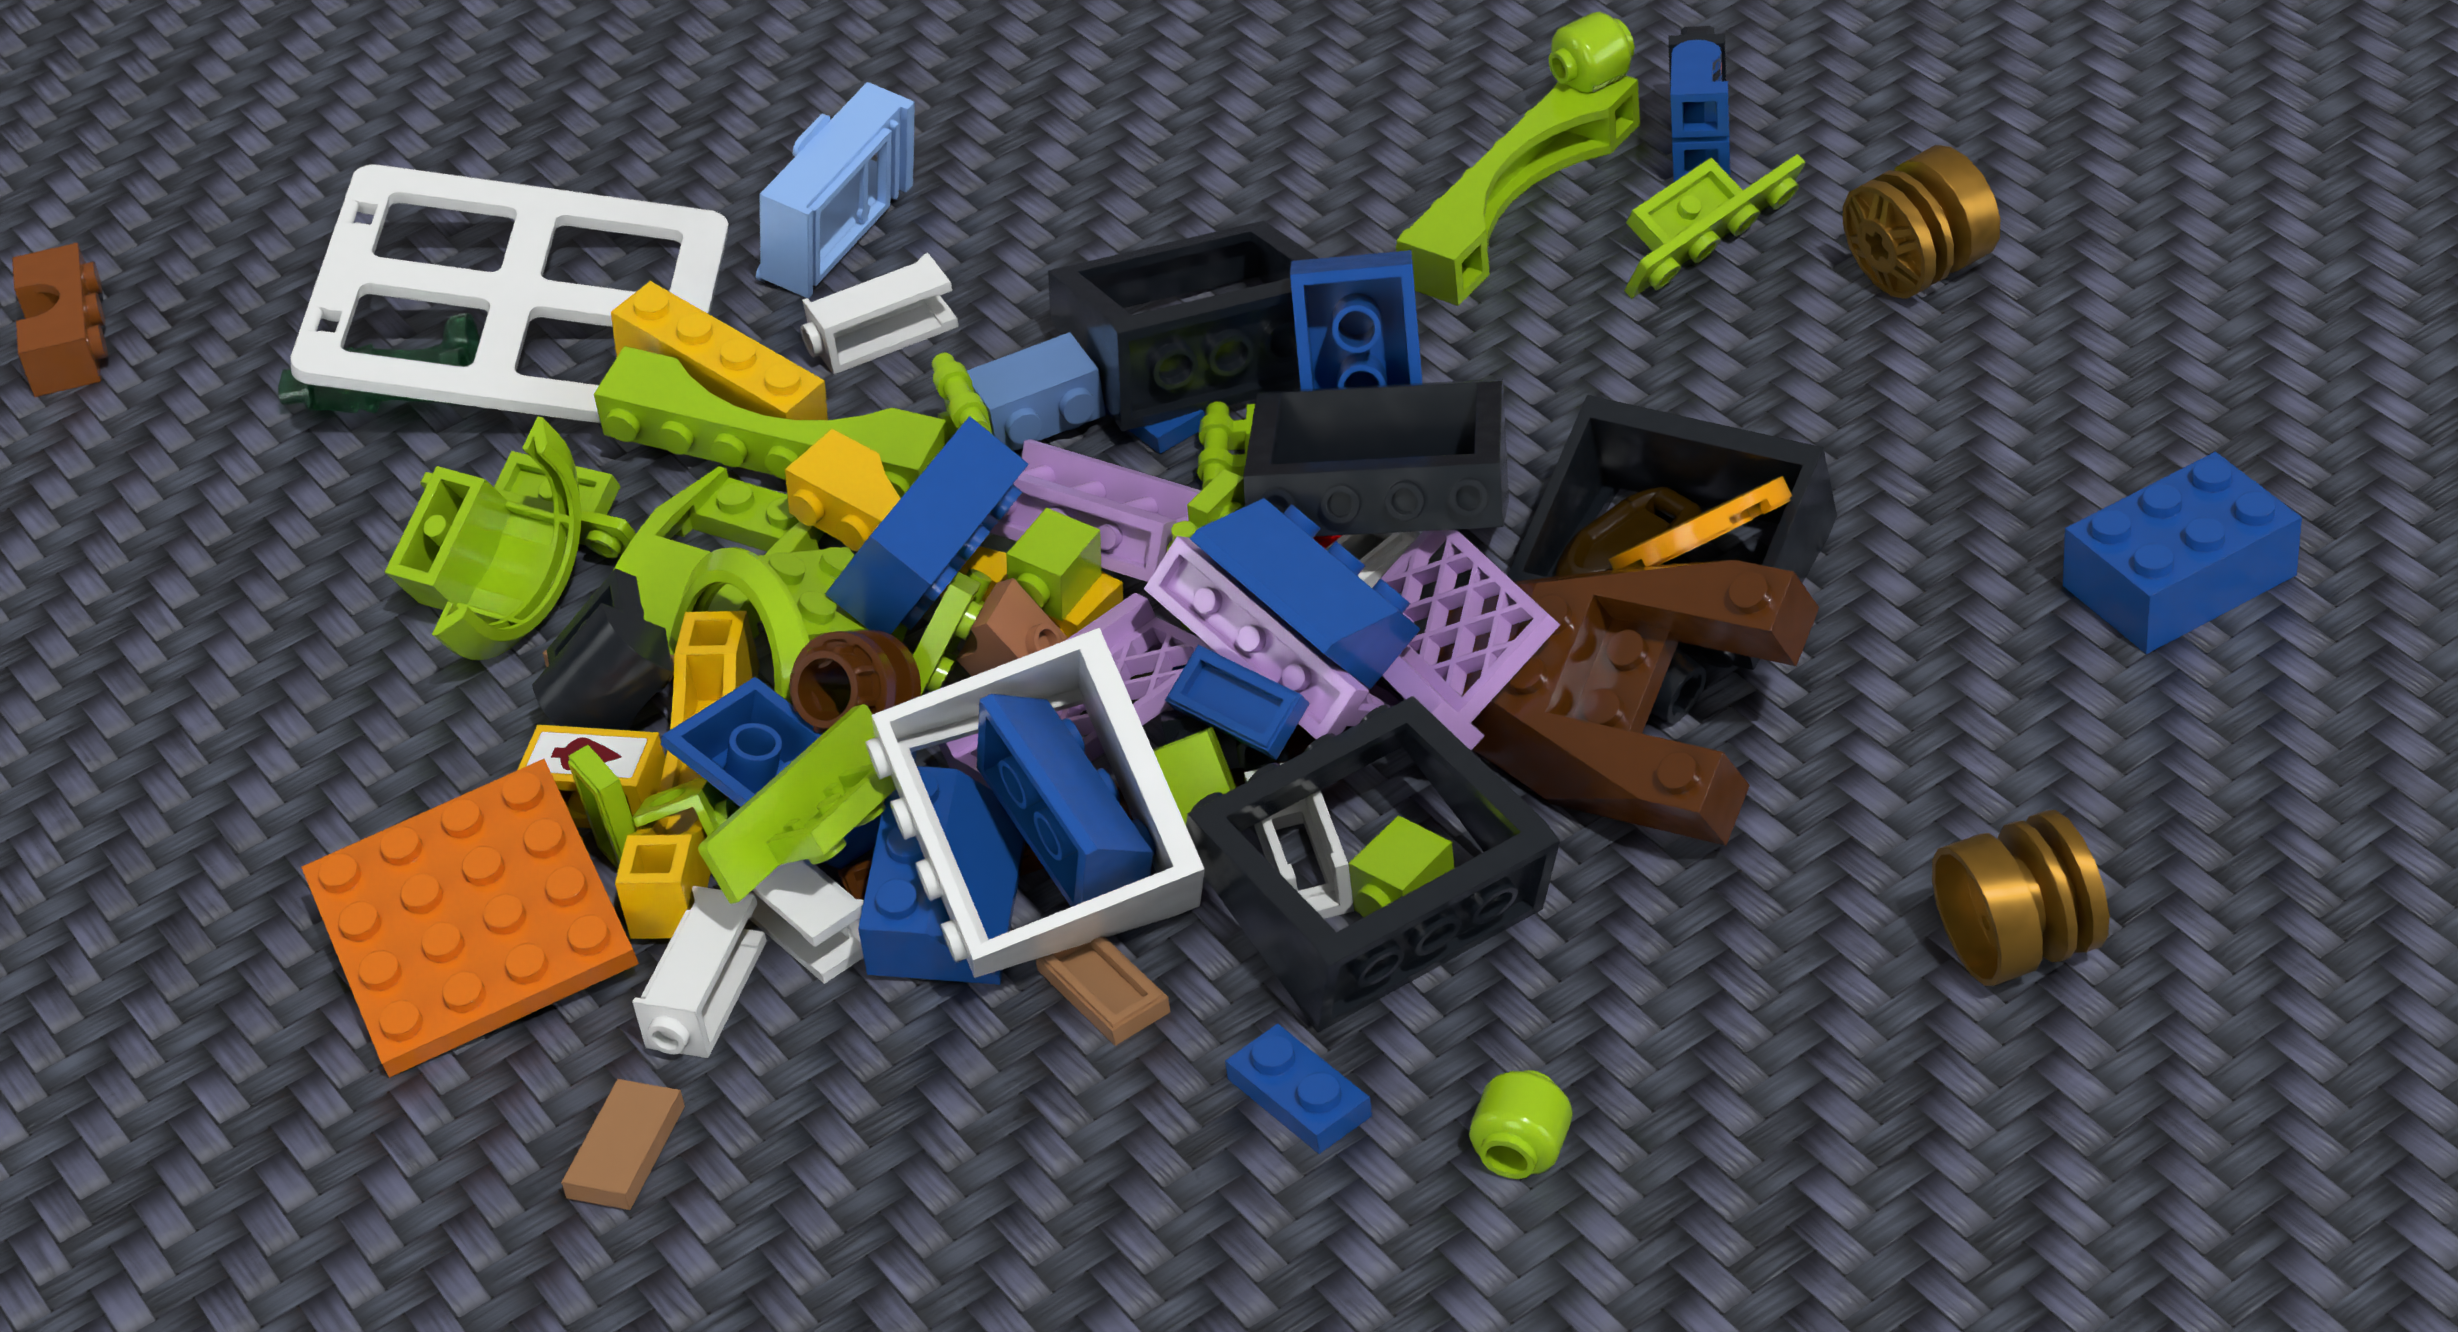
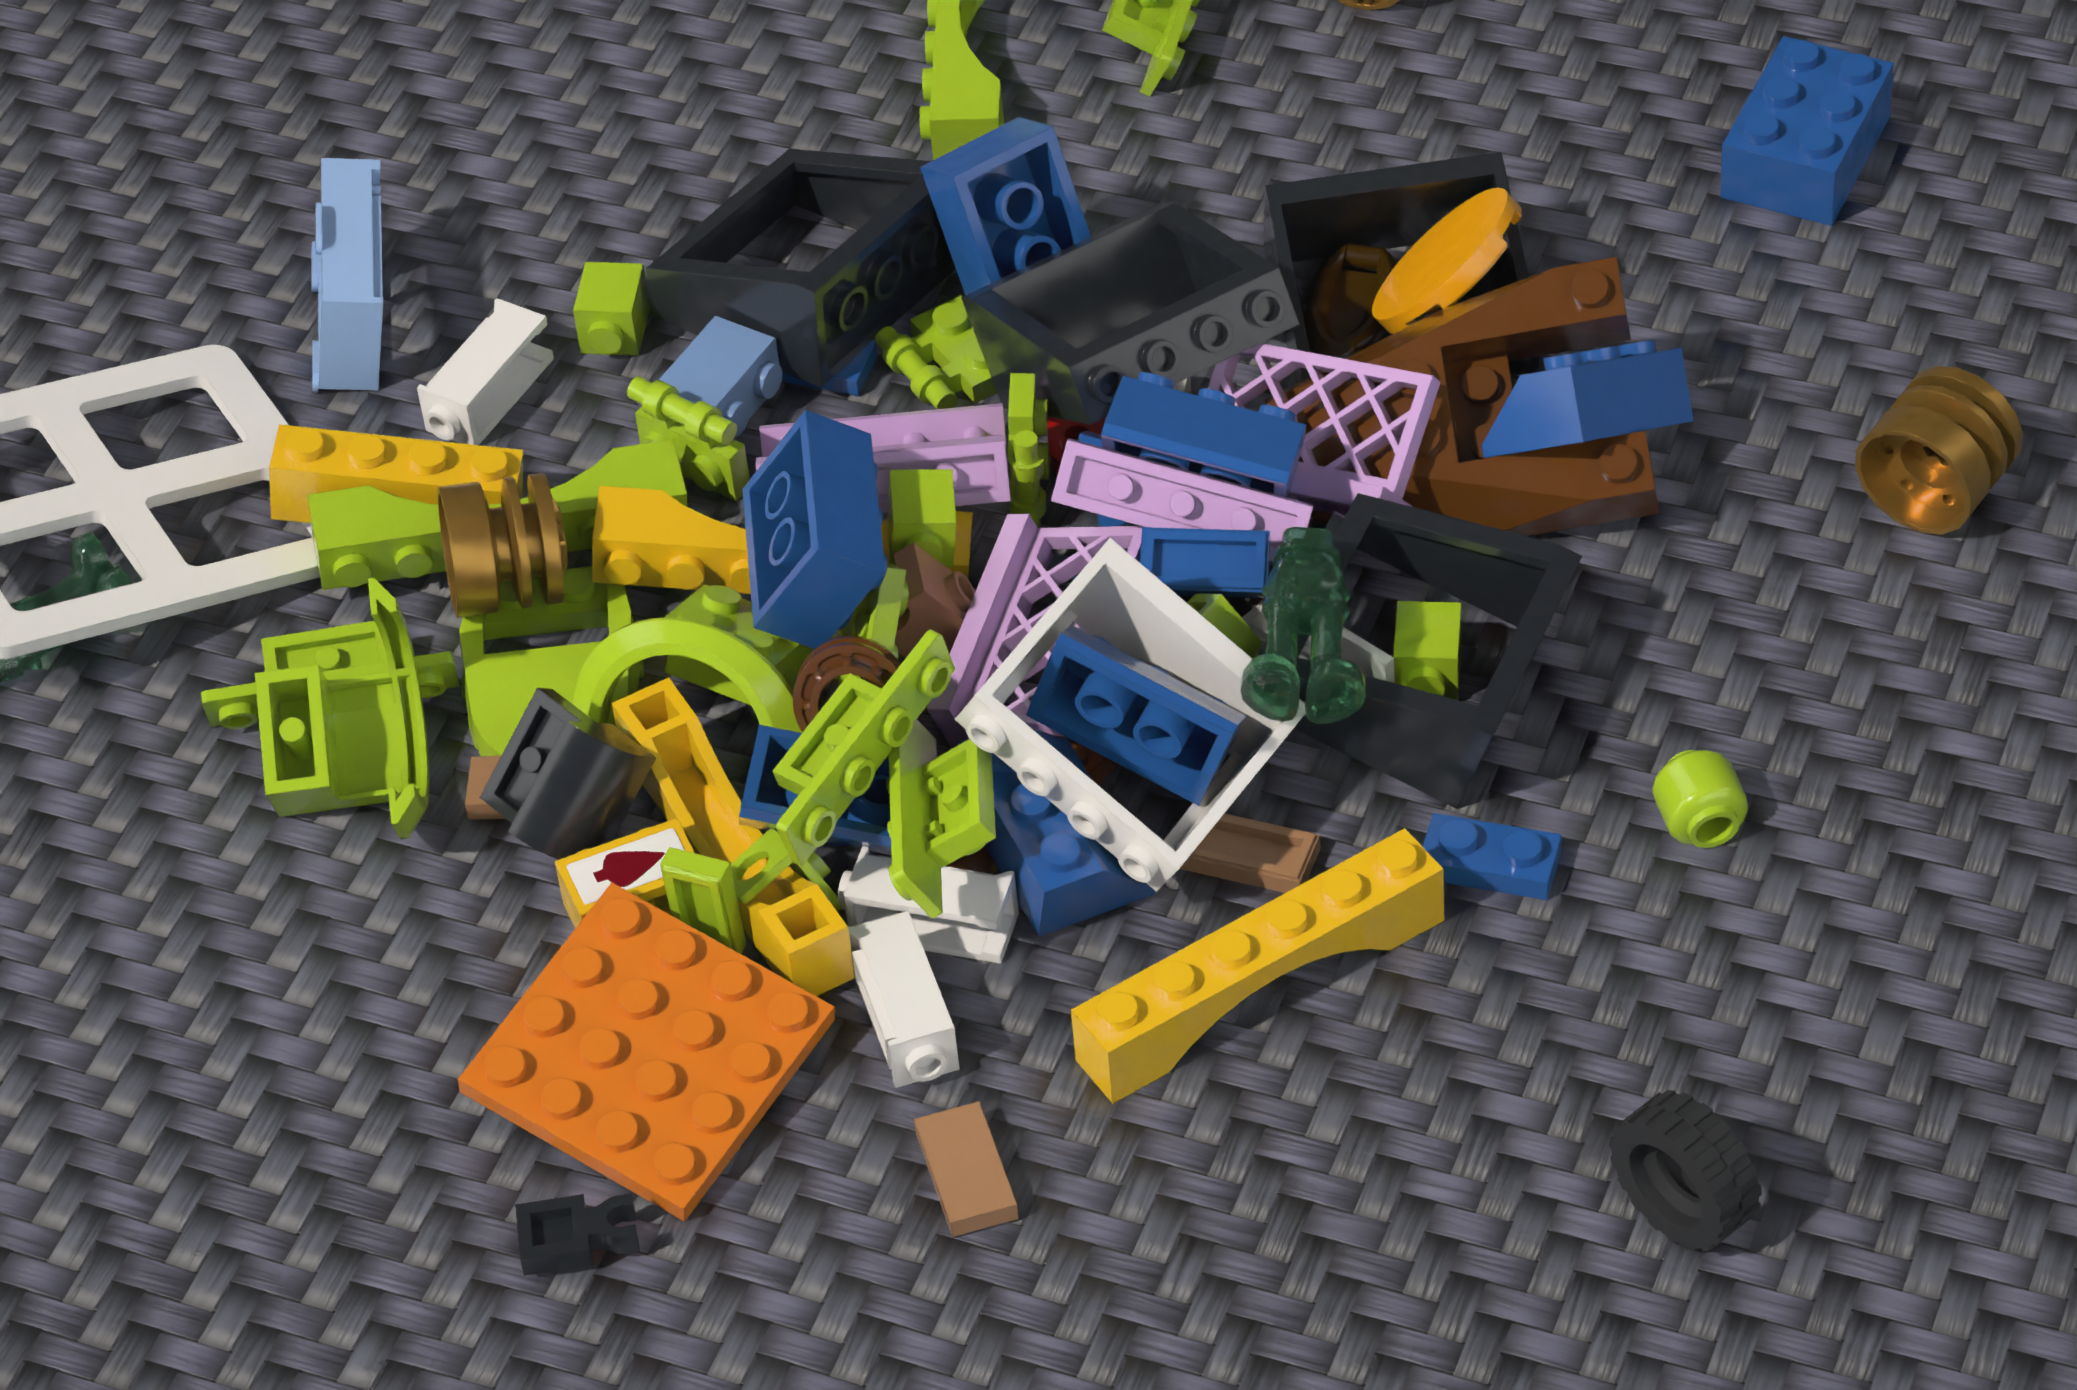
camera: 35 degrees left, 5 degrees up
none -> pearl gold wheel [437,473,568,618]
none -> black plate [515,1193,640,1276]
none -> lime brick [573,262,650,356]
none -> lime bracket [773,629,955,866]
none -> yellow arch [1071,828,1445,1104]
none -> clear green piece [1240,527,1366,724]
none -> blue slope [1482,339,1694,458]

